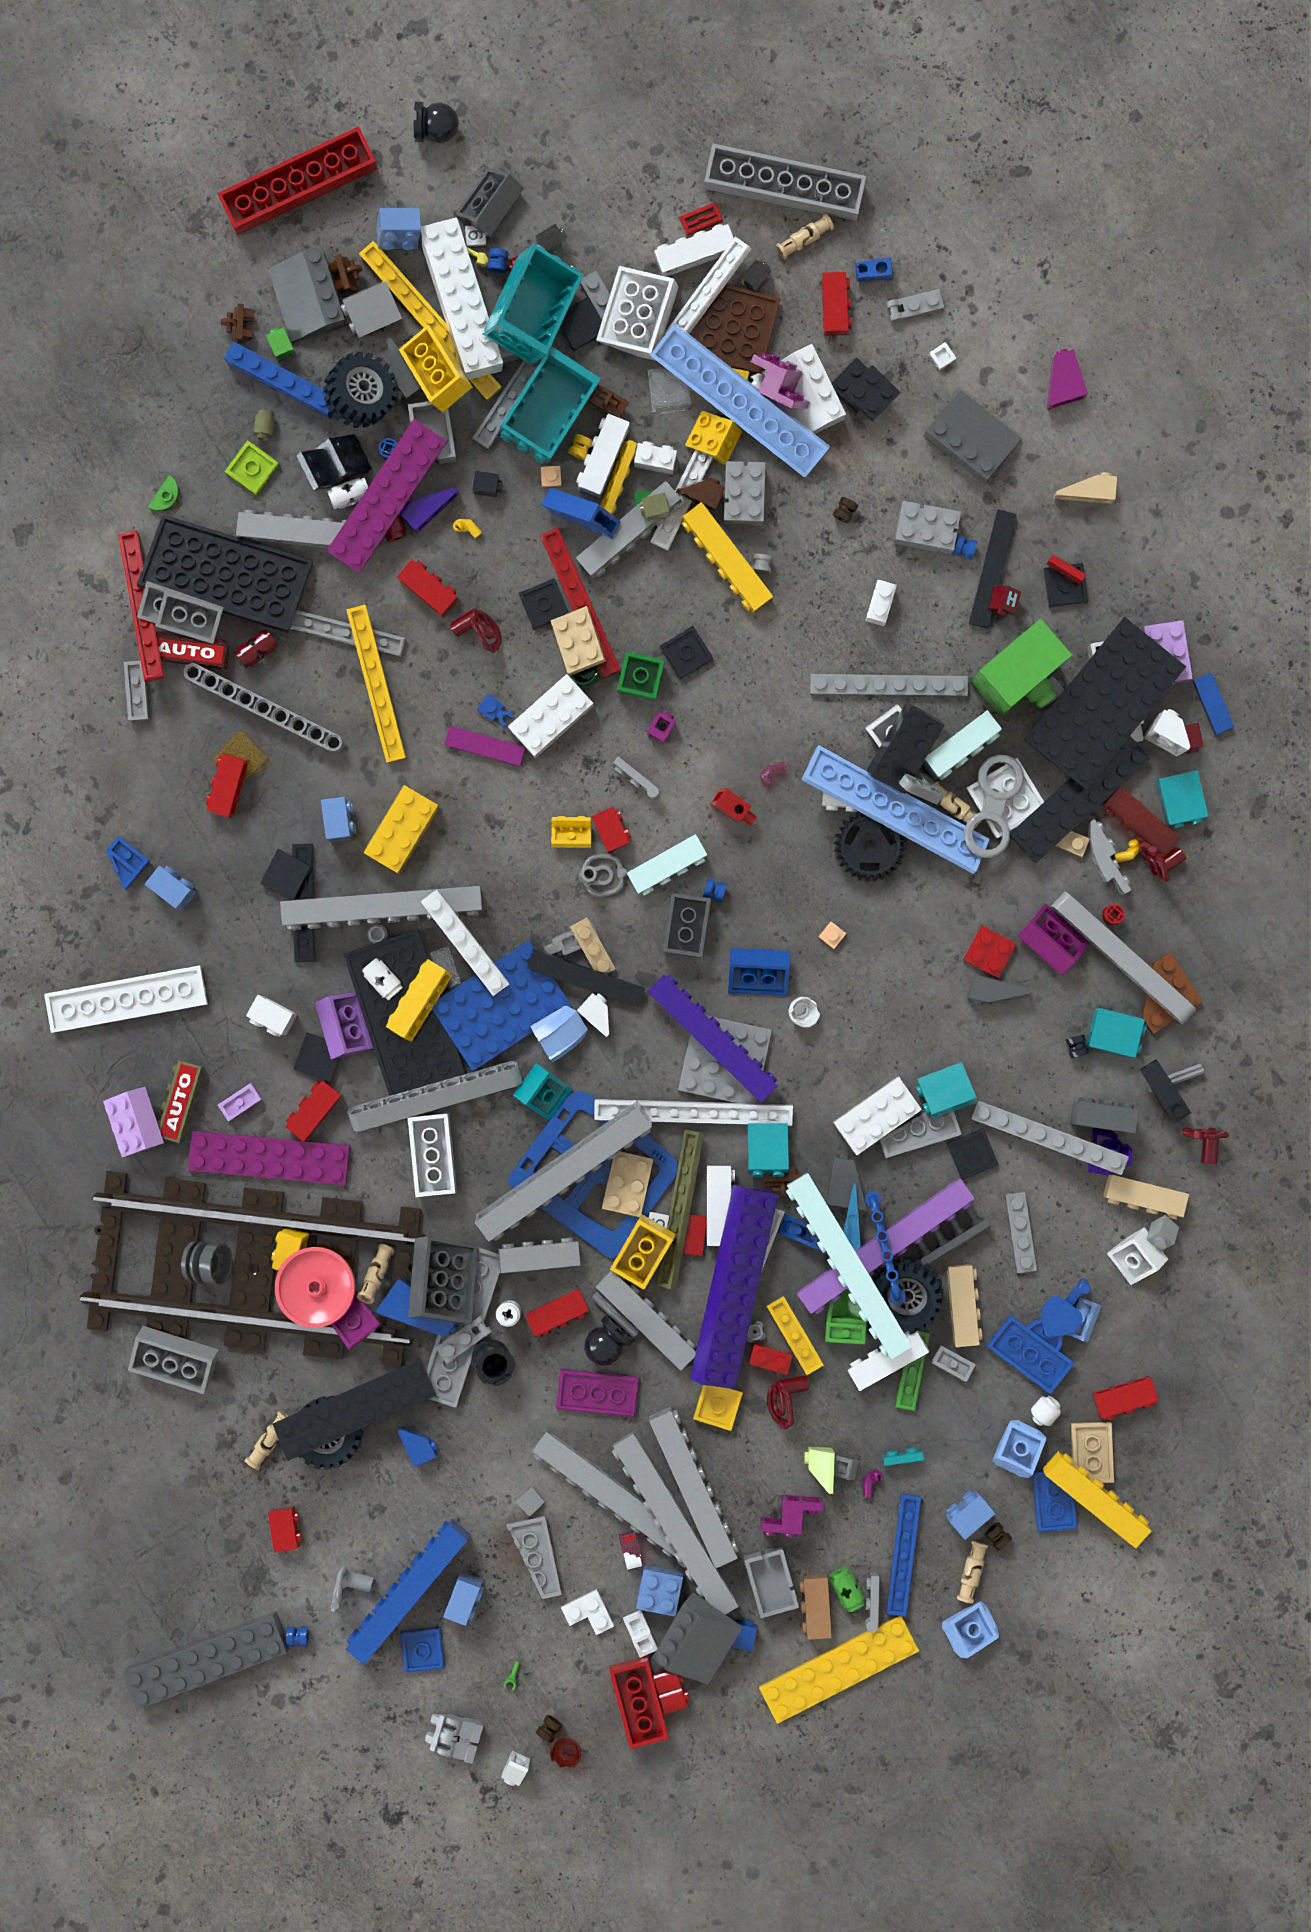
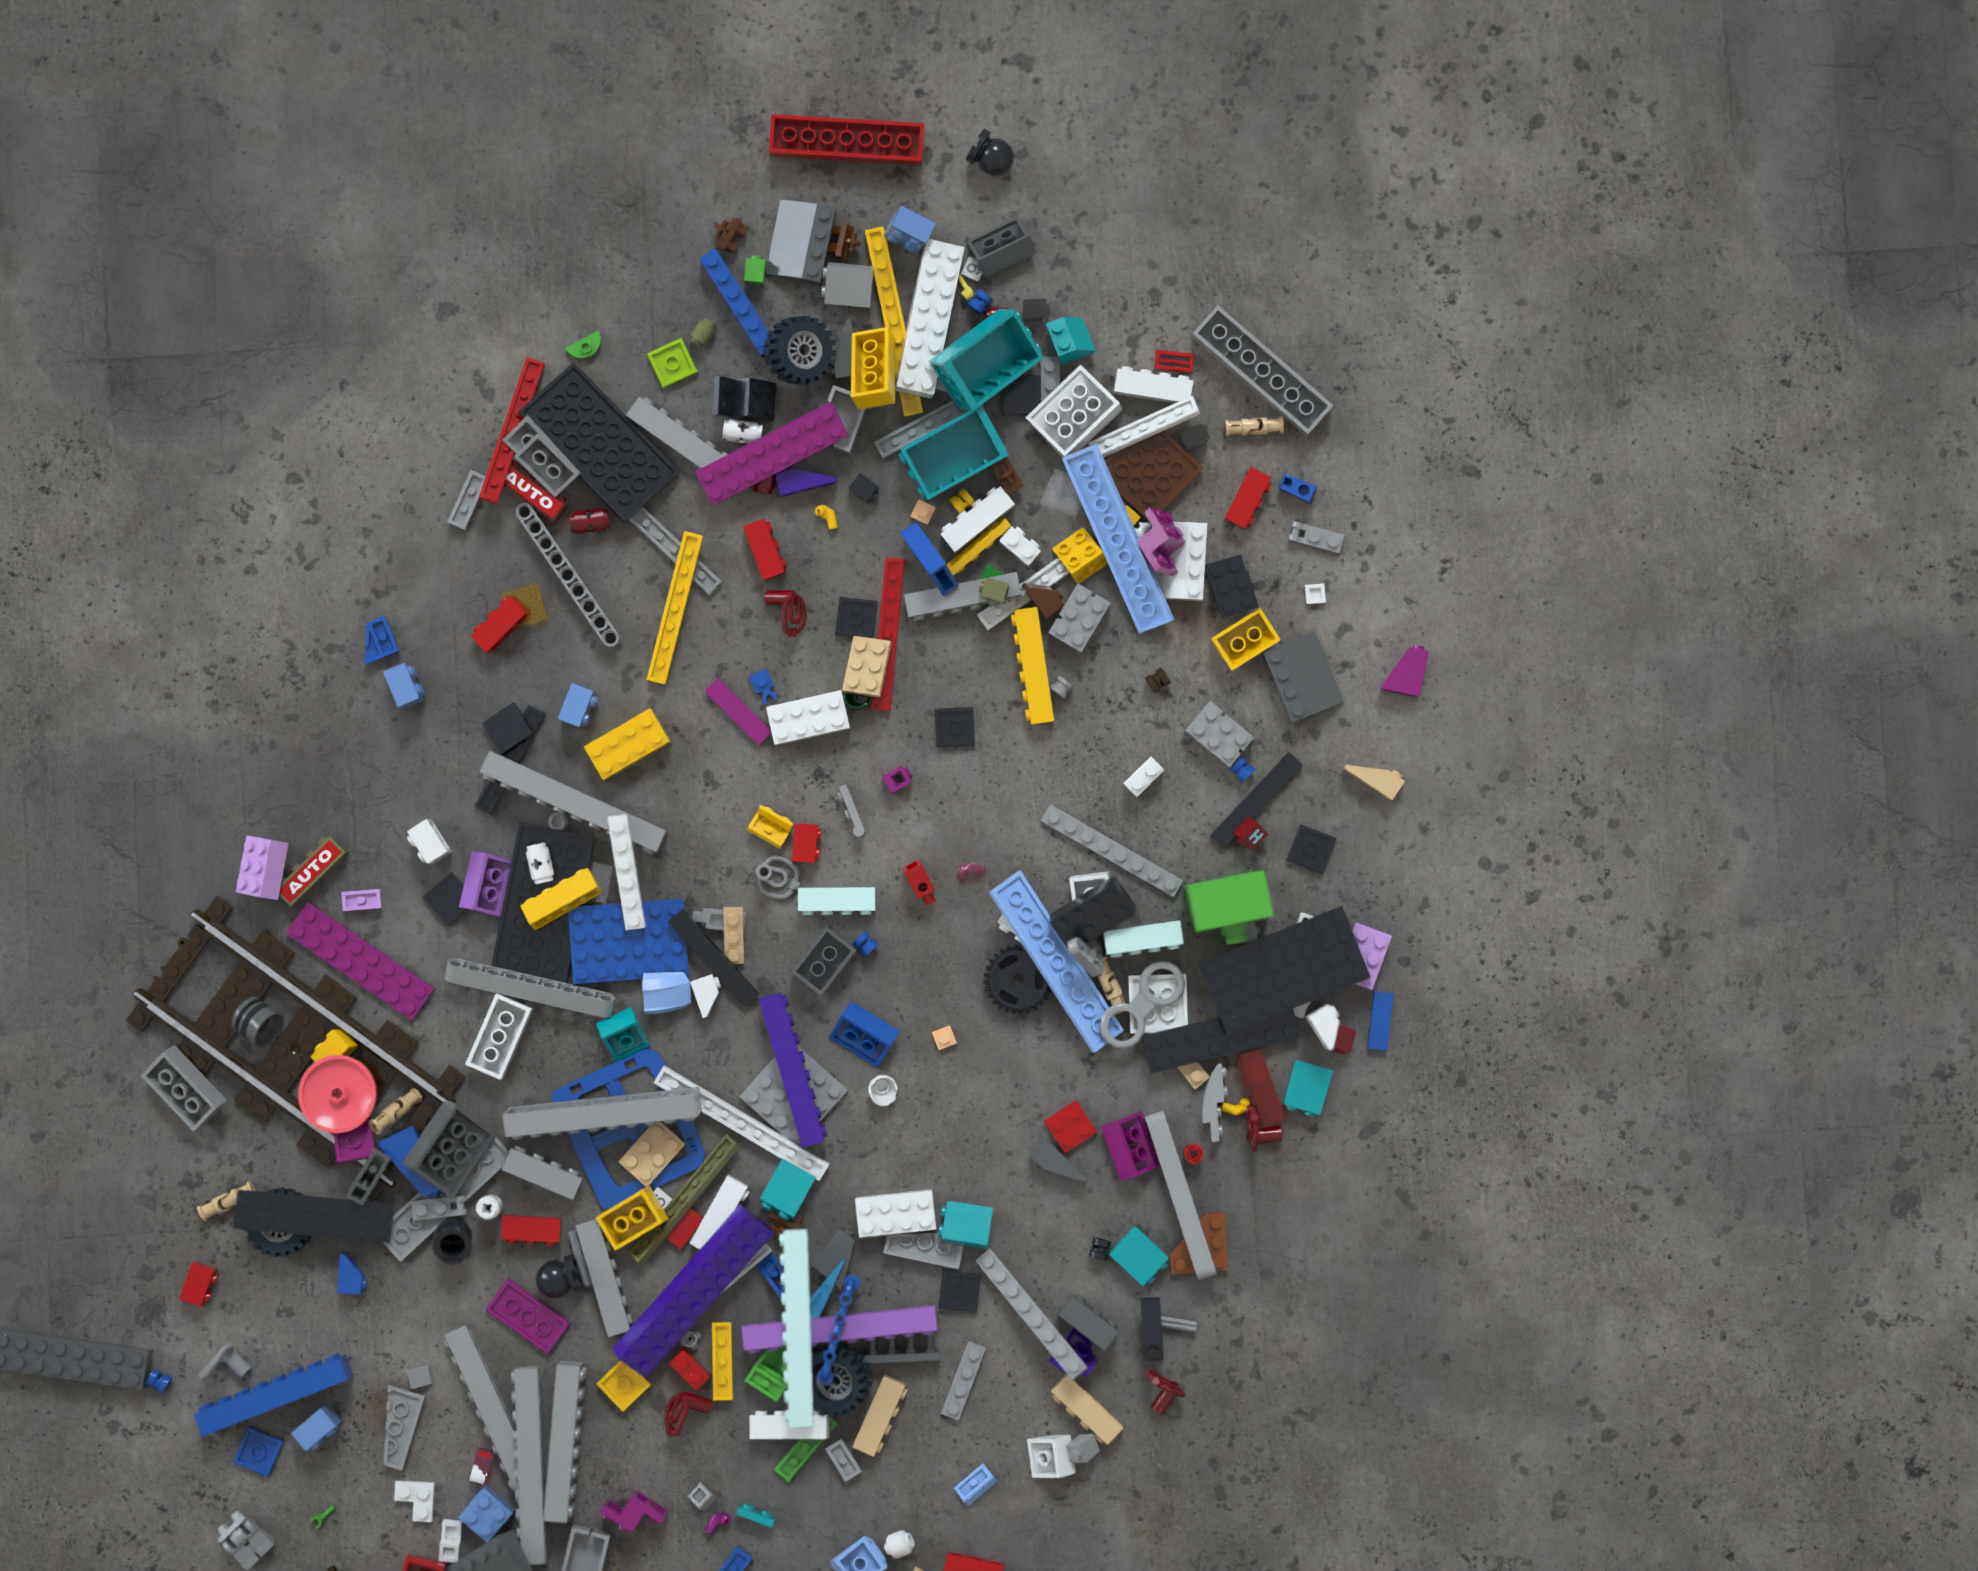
camera: 25 degrees right, 0 degrees up
white plate [44,965,208,1033] -> none
red brick [285,1080,343,1142] -> none
blue wheel [379,438,397,461] -> none
green brick [617,651,665,702] -> none
yellowish green slope [804,1447,835,1494] -> none
blue plate [986,1278,1091,1394] -> none
red tile [1046,555,1086,584] -> none
none -> dark grey slope [345,1148,392,1206]
none -> teal slope [1046,317,1096,365]
none -> yellow slope [1210,608,1281,671]

